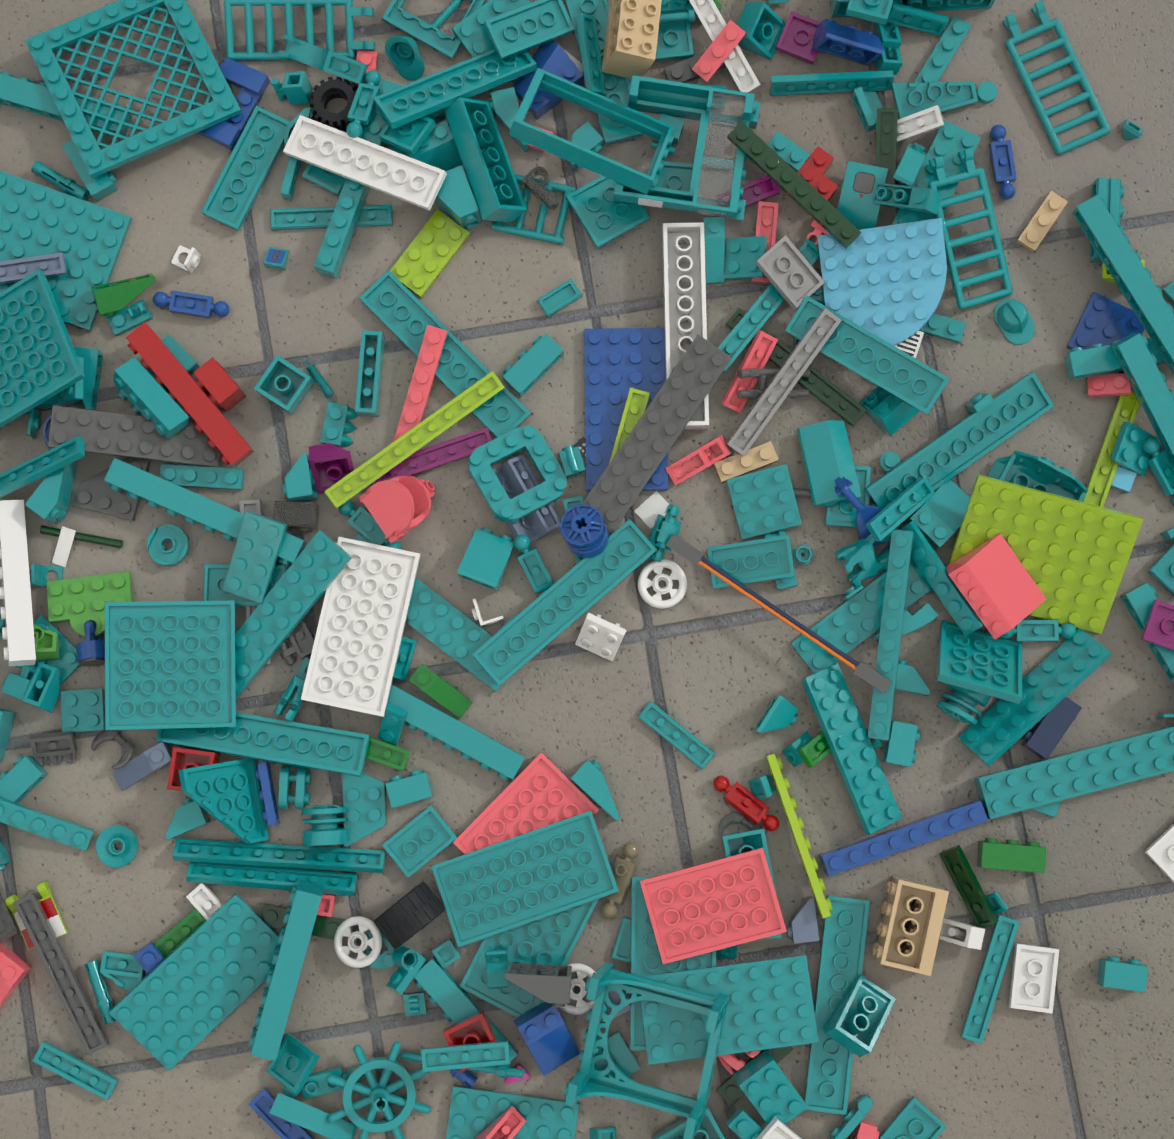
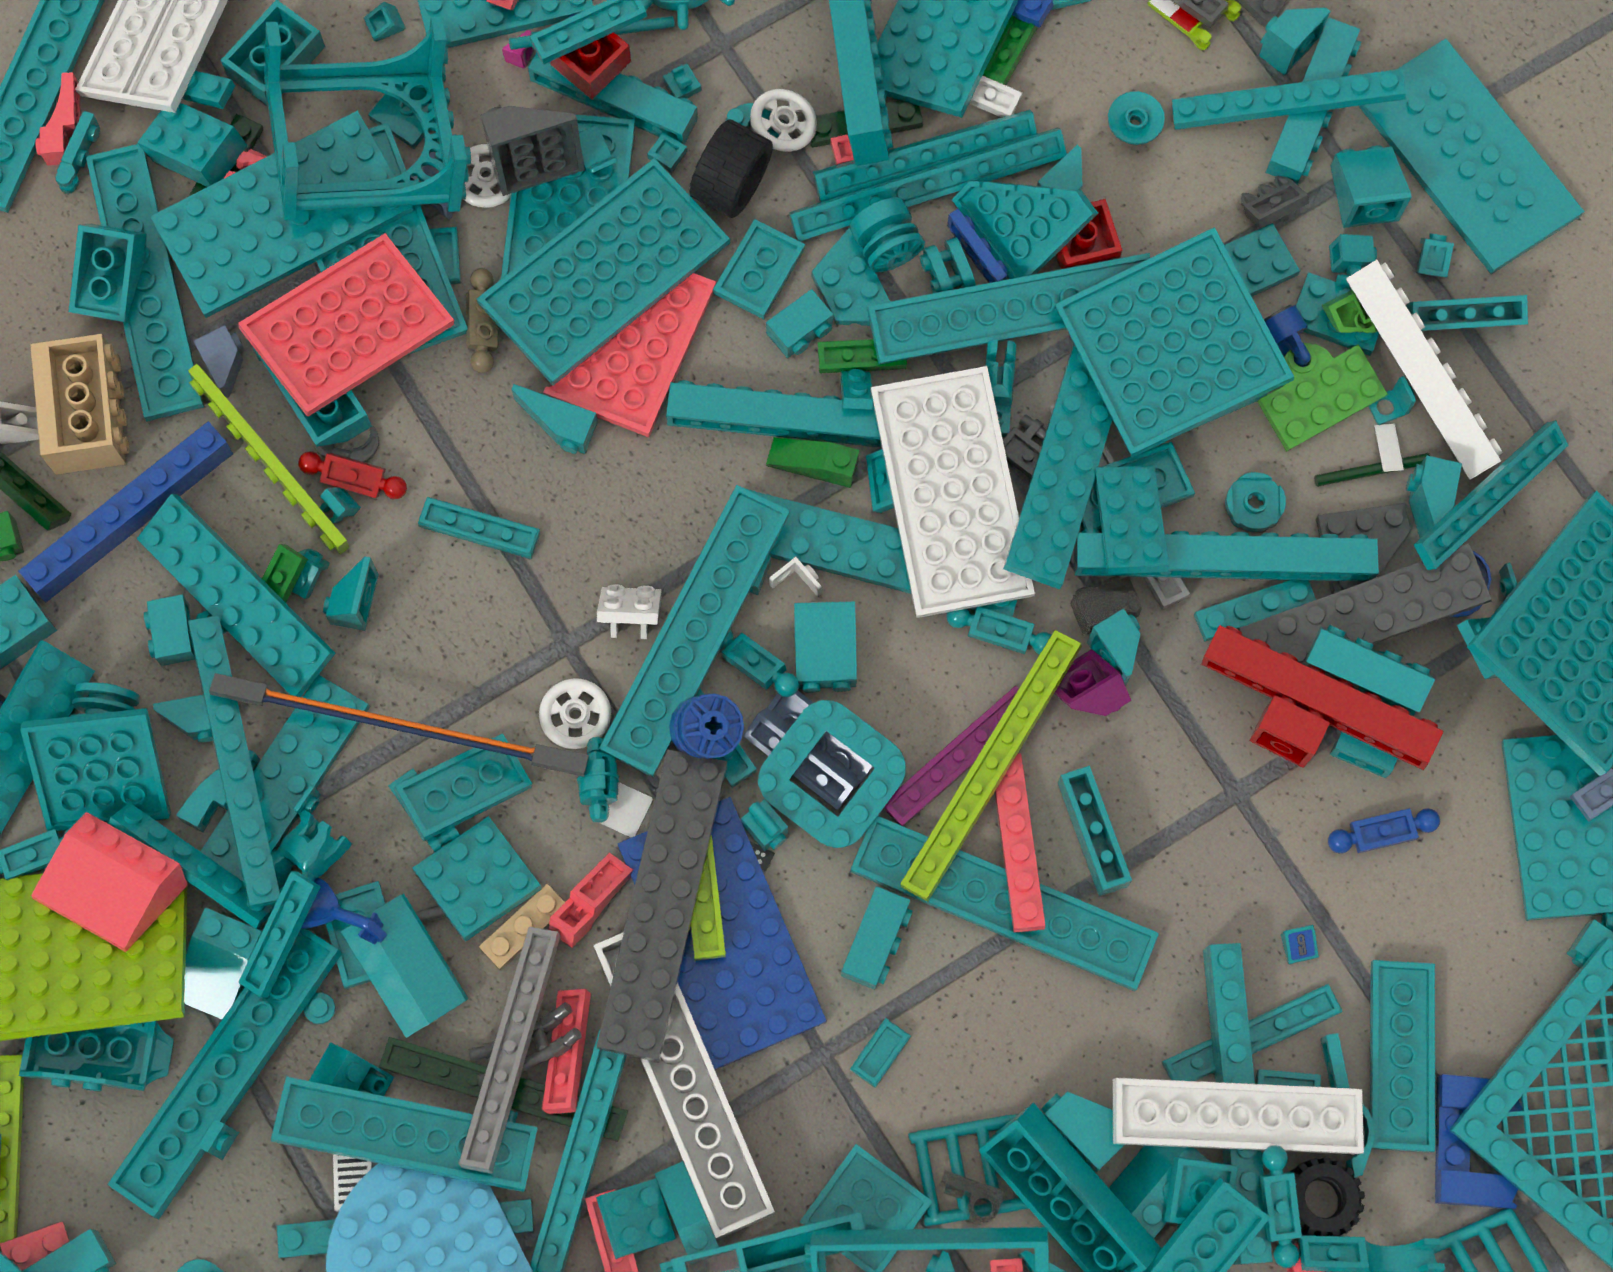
camera: 155 degrees right, 10 degrees down
teal slope [22,662,60,713] -> none
teal slope [74,347,104,411] -> none
green slope [91,273,156,316] -> none
dark grey piece [91,730,134,770] -> none
teal plate [106,300,153,336] -> none
sand blue slope [112,742,172,791] -> none
white bracket [171,245,201,273] -> none
teal brick [254,355,315,415] -> none
teal brick [271,71,313,105] -> none
teal piece [304,359,337,403] -> none
teal plate [320,402,358,447] -> none
coral animal [359,476,435,543] -> none
teal plate [386,946,426,995] -> none
lime plate [390,209,470,299] -> none
blue slope [513,1002,580,1076] -> none
light grey plate [754,235,825,309] -> none
teal plate [793,545,813,565] -> none

